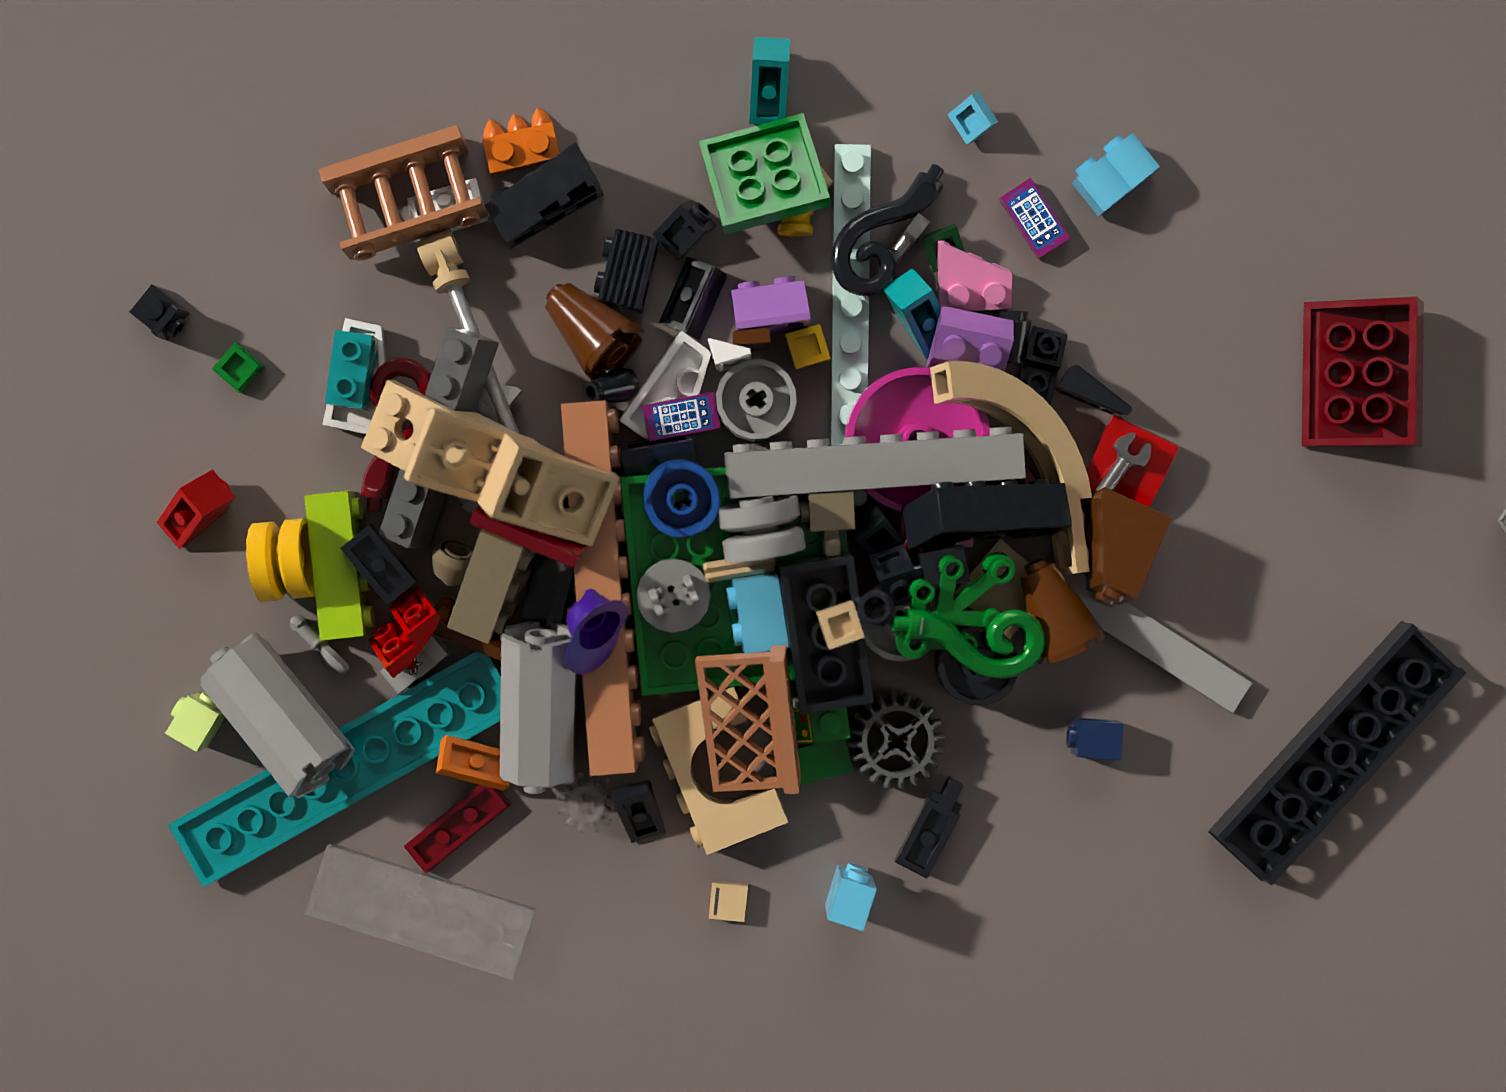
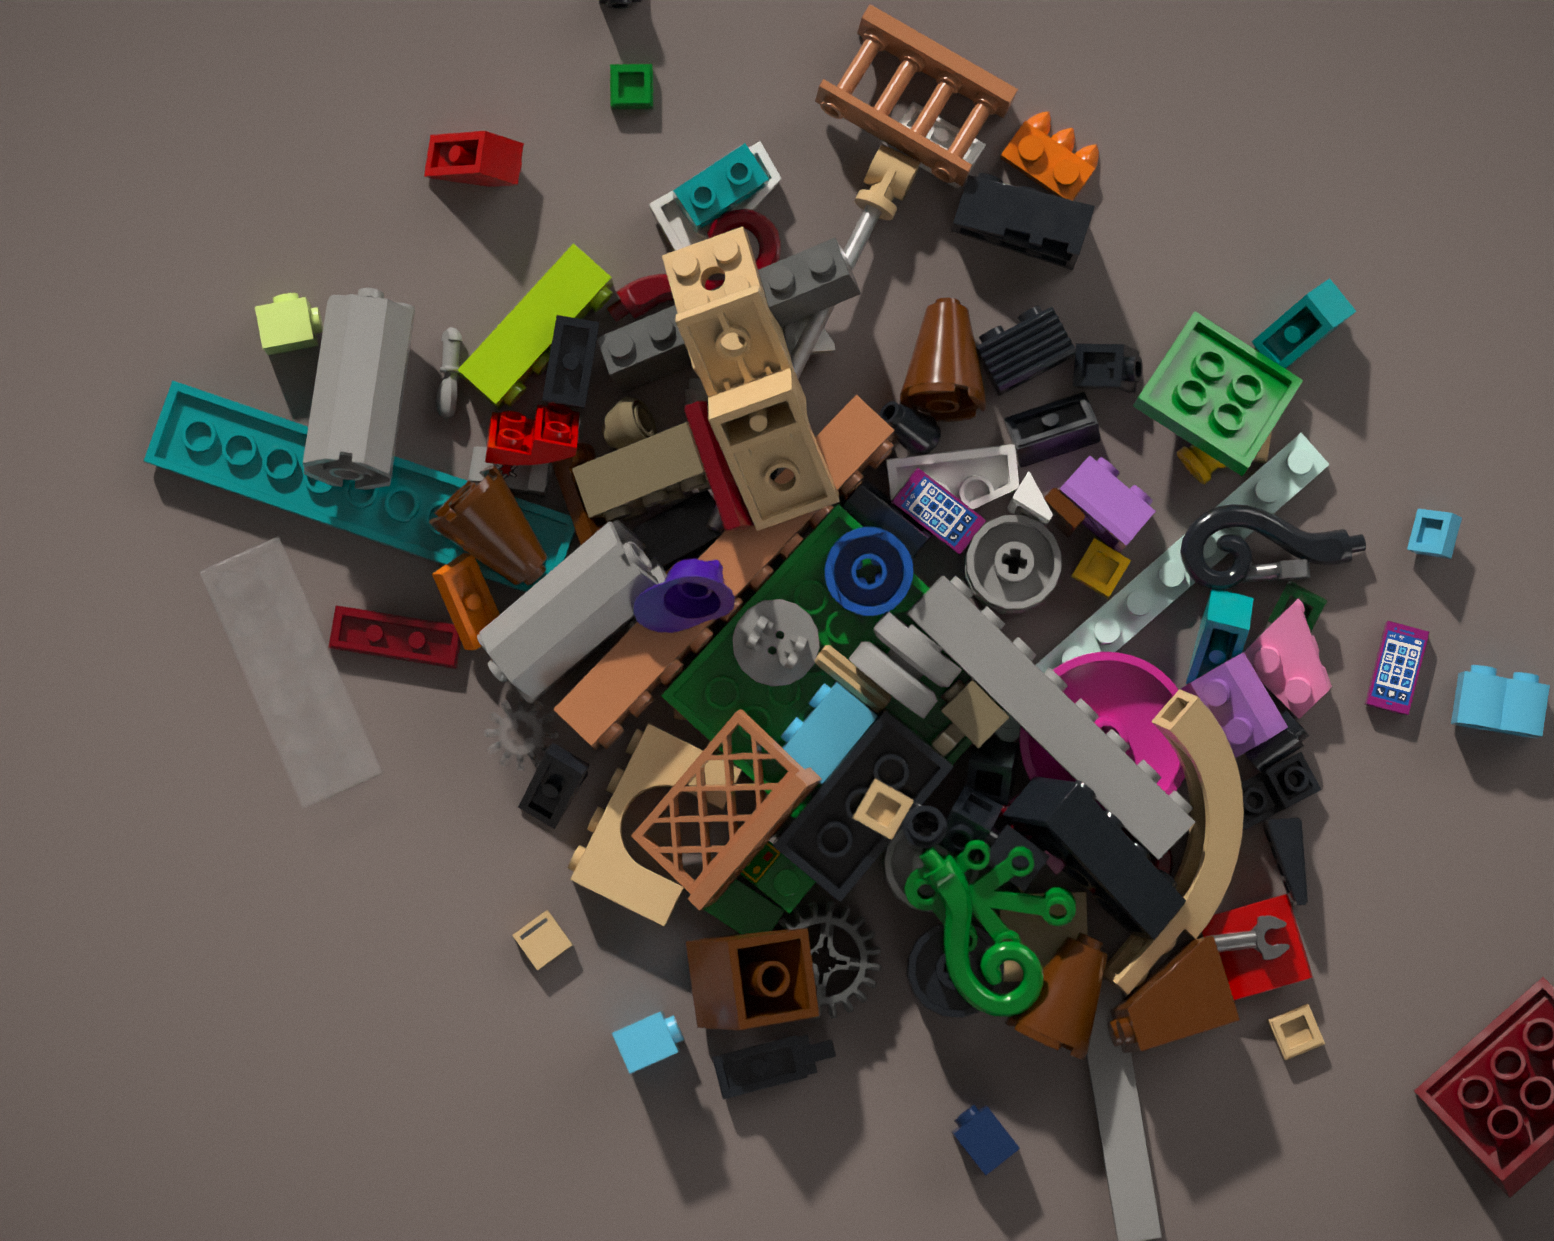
camera: 45 degrees right, 5 degrees down
yellow wheel [246,518,315,602] -> none
none -> reddish brown cone [429,465,547,586]
none -> reddish brown slope [686,928,819,1030]
none -> tan tile [1267,1003,1325,1061]

